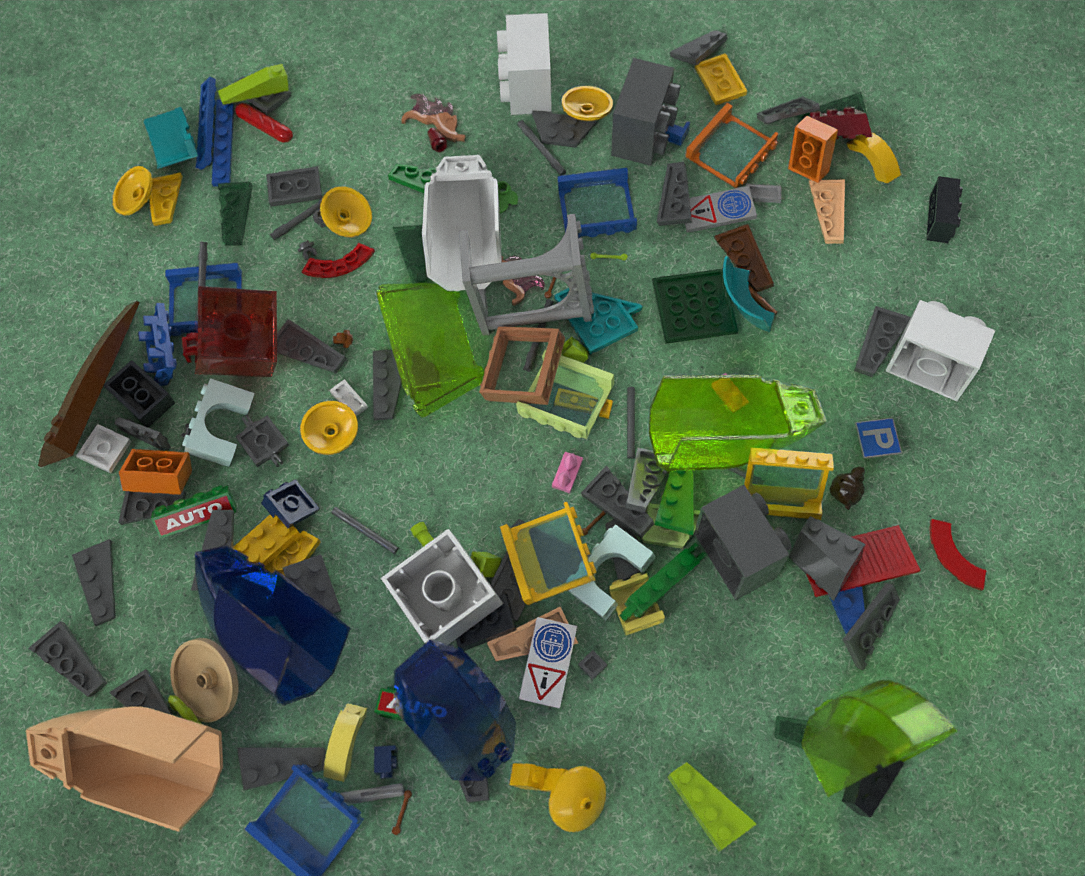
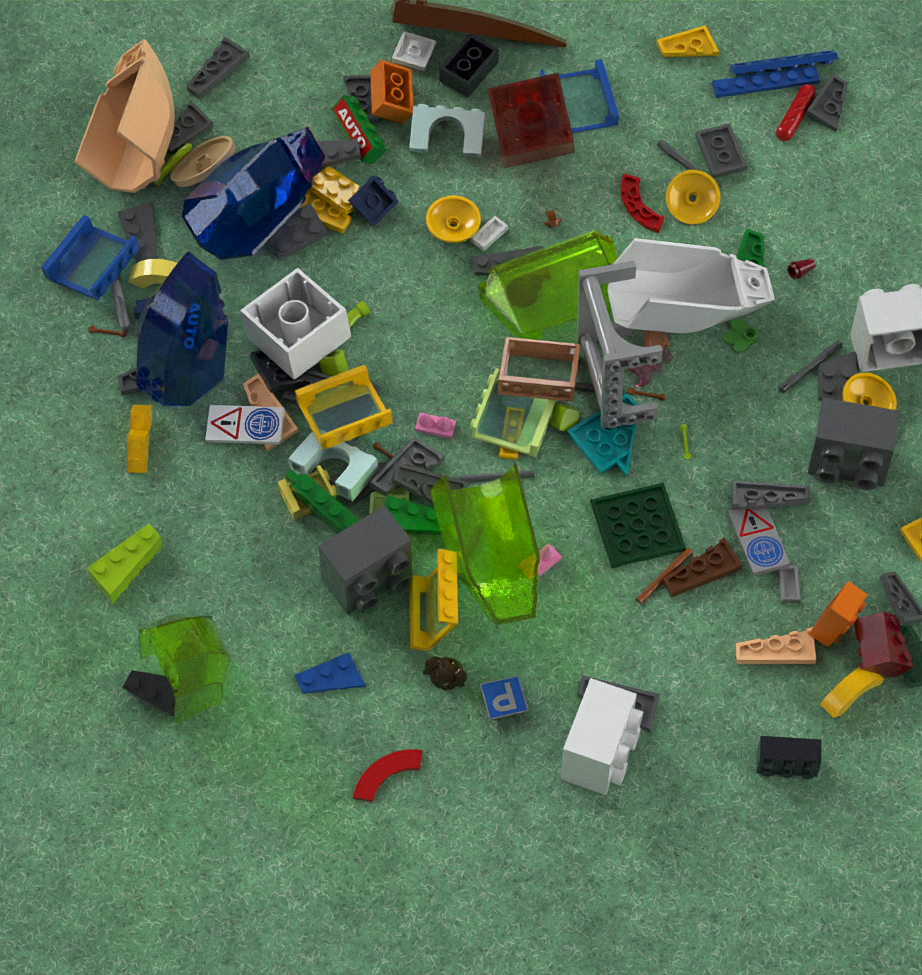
camera: 80 degrees right, 5 degrees down
dark grey wing [72,539,116,626] -> none
yellow dish [113,166,153,216] -> none
dark grey wing [114,417,171,451] -> none
blue piece [138,303,177,386] -> none
teal panel [144,107,198,169] -> none
dark grey piece [196,241,208,321] -> none
lime wedge [218,64,289,105] -> none
clear green wing [218,182,253,246] -> none
dark grey plate [235,415,289,467] -> none
dark grey wing [266,319,347,374] -> none
dark grey plate [298,240,317,260] -> none
dark grey bar [331,507,399,554] -> none
nougat piece [401,94,466,142] -> none
yellow dish [549,766,606,832] -> none
panel [557,168,637,238] -> none
dark grey plate [578,650,607,681] -> none
blue panel [666,121,690,146] -> none
panel [686,103,779,188] -> none
teal panel [723,256,775,332] -> none
dark grey wedge [789,516,865,601] -> none
red window [806,525,921,597] -> none
dark grey wing [843,583,900,670] -> none

